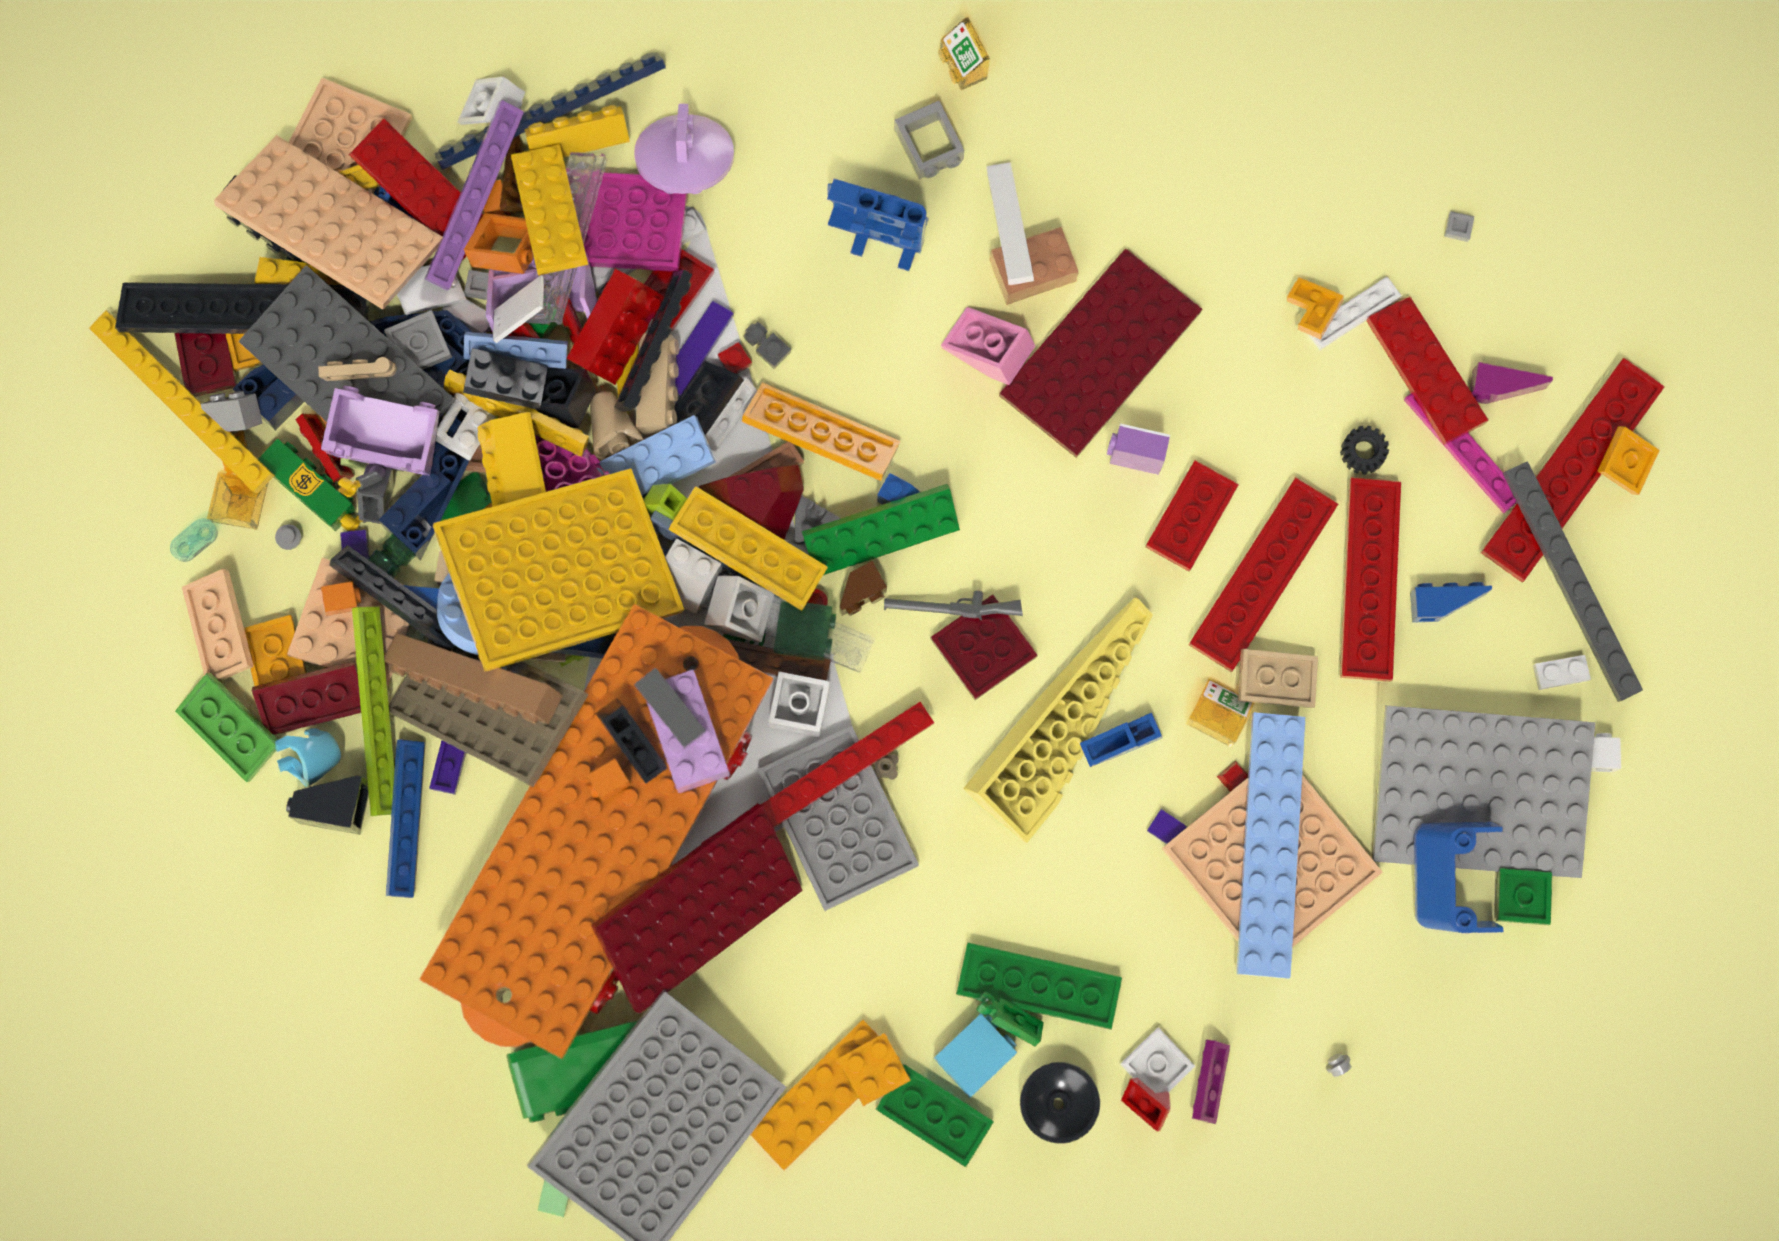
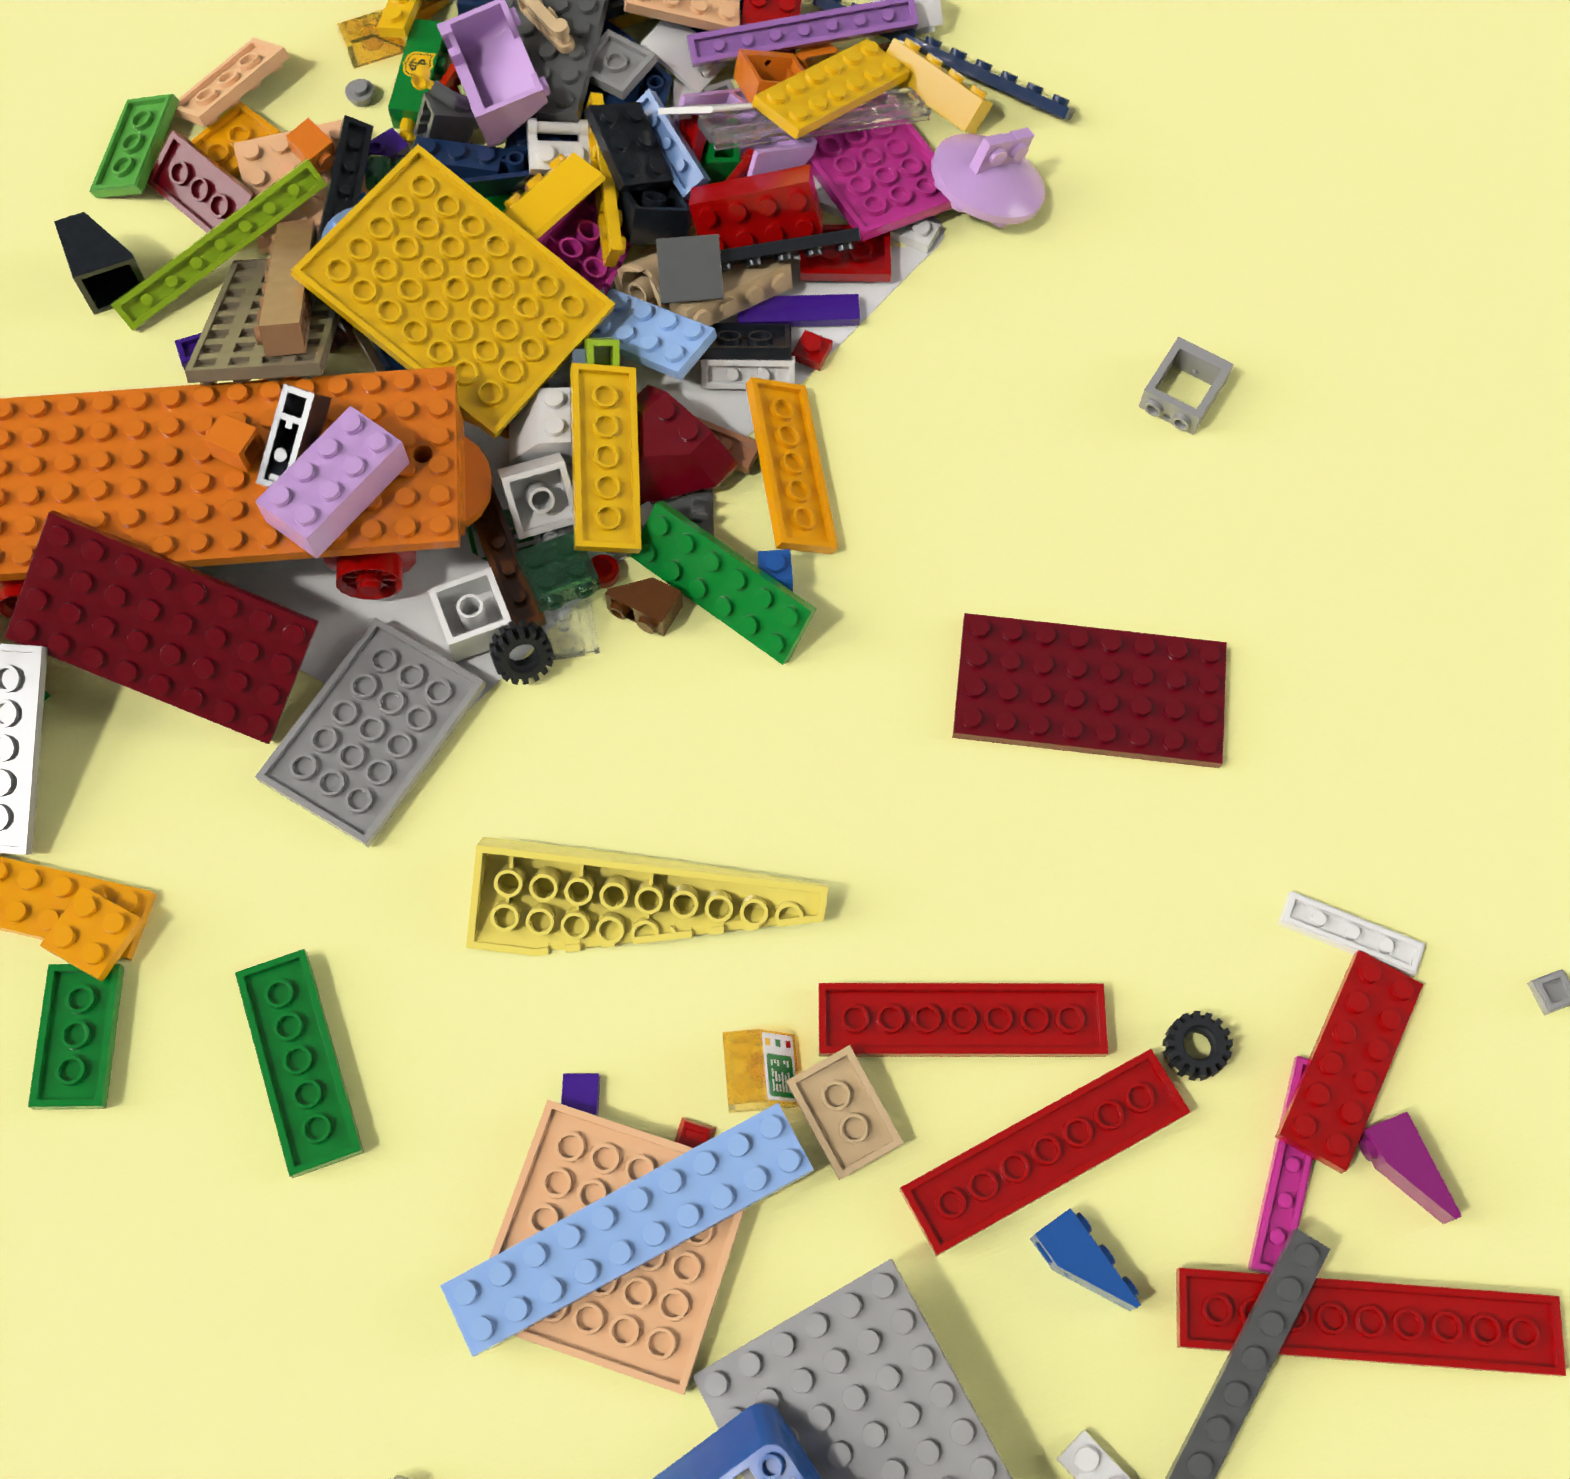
camera: 60 degrees right, 10 degrees down
clear light blue plate [170,518,218,562] -> none
medium azure piece [275,728,341,788] -> none
blue tile [385,739,425,898] -> none
dark grey tile [634,668,706,749] -> none
red plate [701,701,935,844] -> none
dark grey plate [743,322,791,369] -> none
blue piece [827,178,929,272] -> none
dark tan plate [874,754,899,780] -> none
dark grey piece [884,591,1023,620] -> none
dark red plate [930,594,1038,701] -> none
medium azure panel [934,1014,1017,1098] -> none
slope [938,17,990,91] -> none
bright pink slope [941,307,1035,385] -> none
green plate [976,992,1044,1047] -> none
white tile [986,162,1034,285] -> none
nougat brick [989,227,1079,305] -> none
black dish [1020,1062,1100,1144] -> none
blue slope [1080,713,1163,767] -> none
medium lavender piece [1107,423,1170,475] -> none
white tile [1120,1027,1195,1093] -> none
red slope [1121,1078,1171,1132] -> none
red plate [1145,460,1239,572] -> none
magenta plate [1192,1039,1230,1124] -> none
light orange plate [1287,277,1344,339] -> none
light orange plate [1598,426,1660,495] -> none
none -> black tyre [489,620,554,685]
none -> dark grey tile [656,234,724,304]

